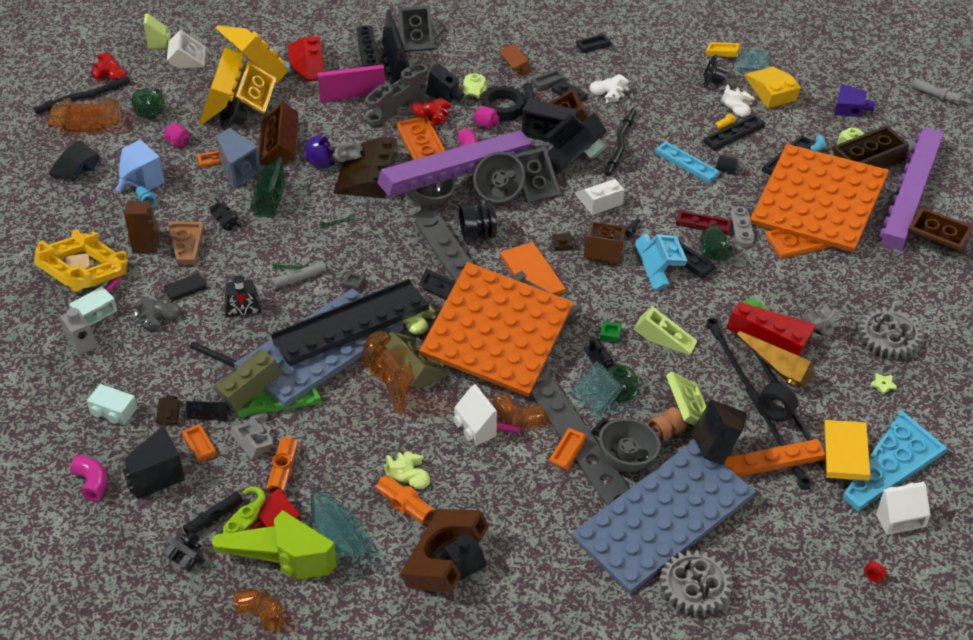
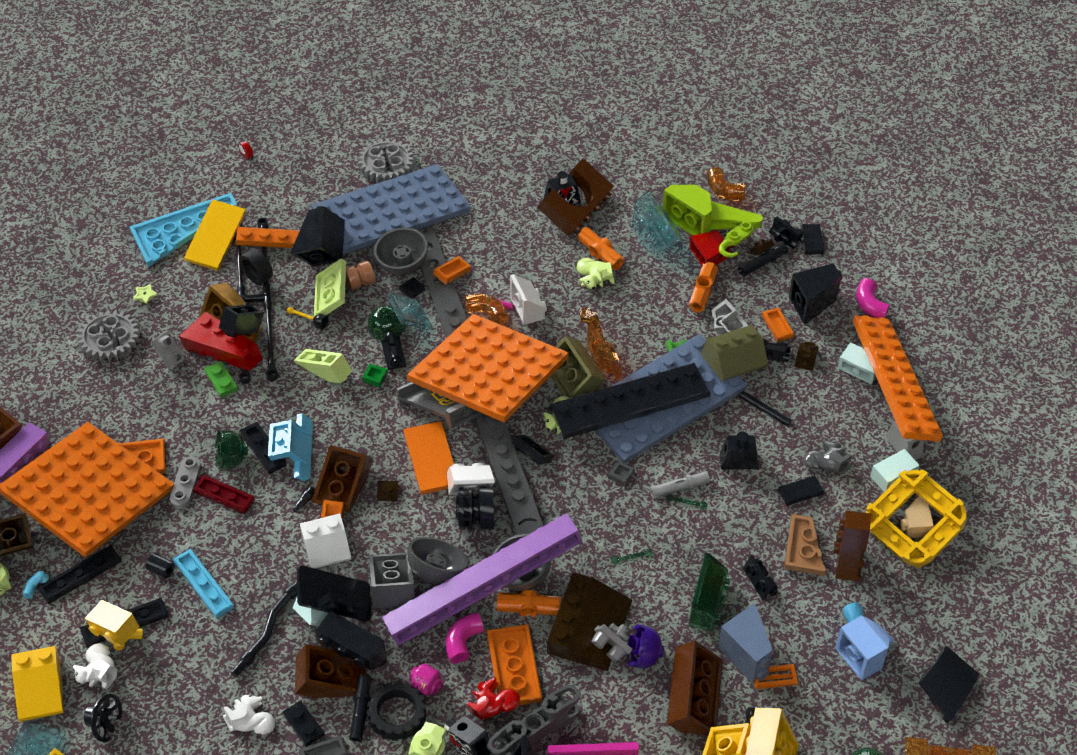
camera: 170 degrees left, 5 degrees up
dark pink head [164,123,190,148] -> none
white slope [876,482,930,535] -> none
none -> brick [85,600,140,645]
none -> black brick [219,304,264,337]
none -> black hinge [287,307,329,330]
none -> orange tile [321,500,345,518]
none -> white slope [447,463,494,495]
none -> dark brown plate [749,238,774,255]
none -> black tile [801,224,824,254]
none -> orange plate [852,315,943,442]

